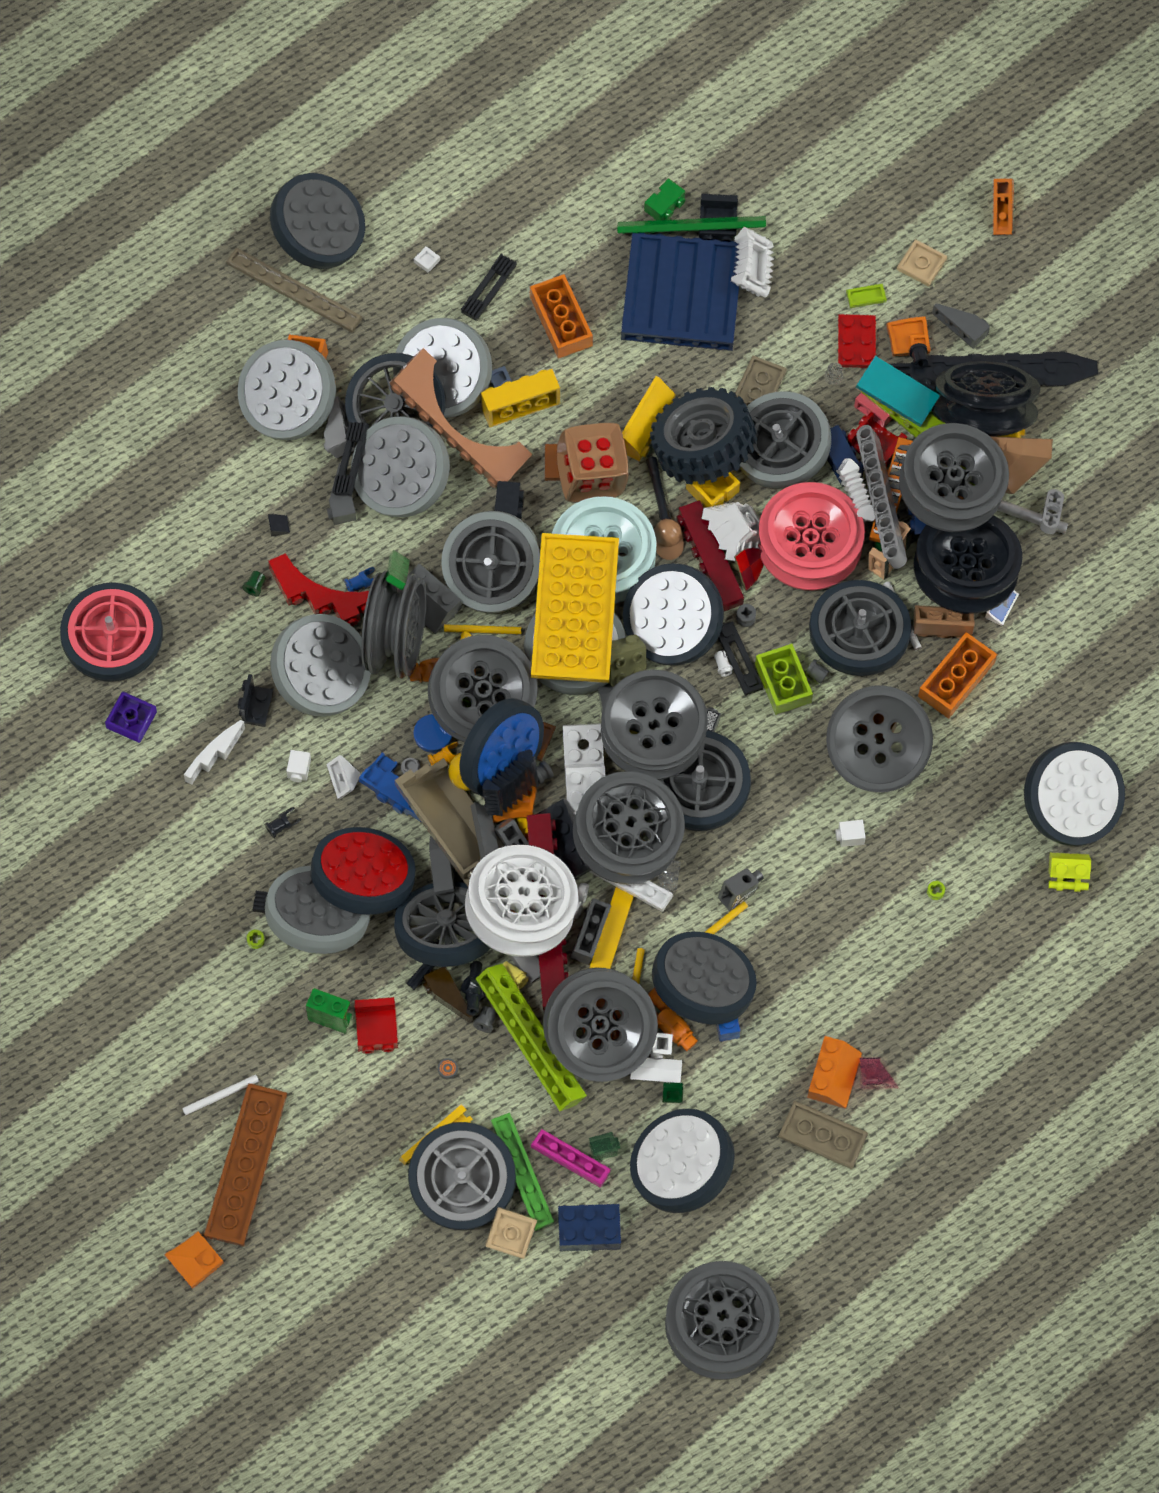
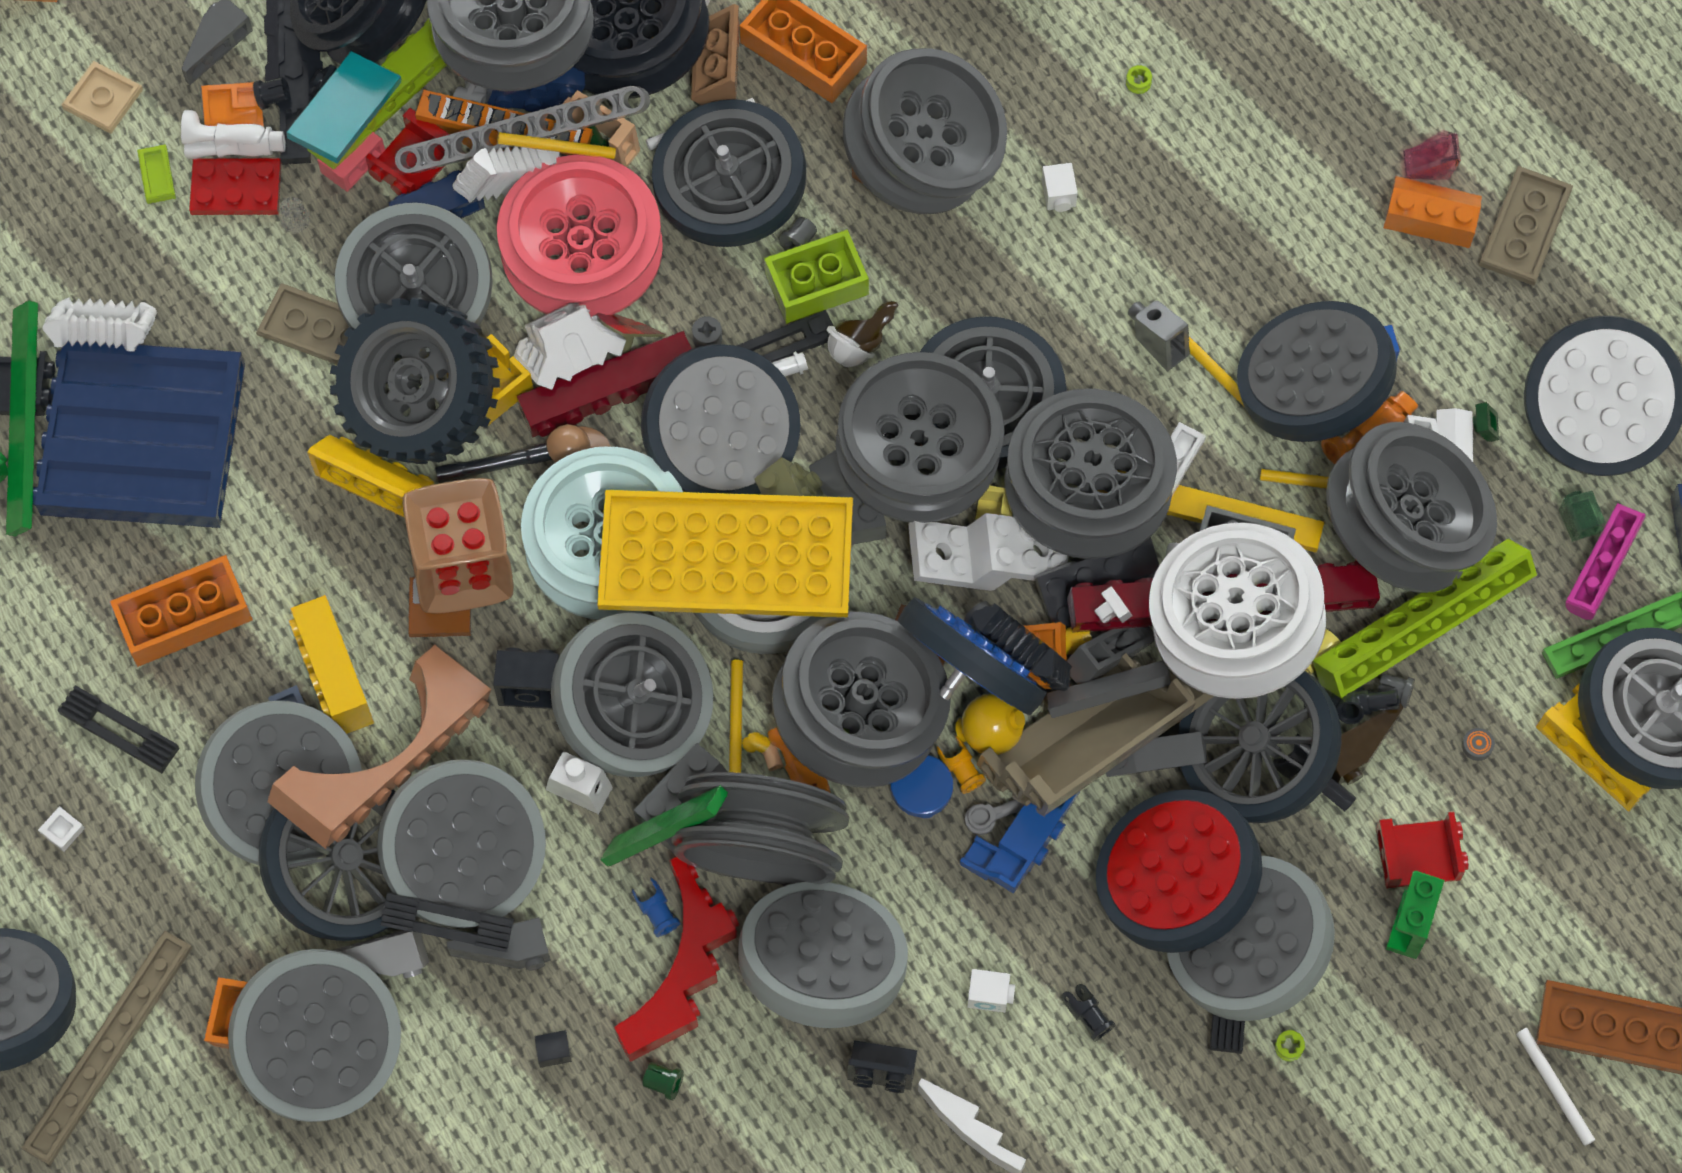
camera: 90 degrees left, 0 degrees up
white slope [326,755,361,799] -> none
none -> white piece [181,110,286,159]
none -> yellow piece [497,132,616,159]
none -> white torso [546,752,613,814]
none -> piece [826,301,899,367]
none -> white tile [1095,586,1133,623]

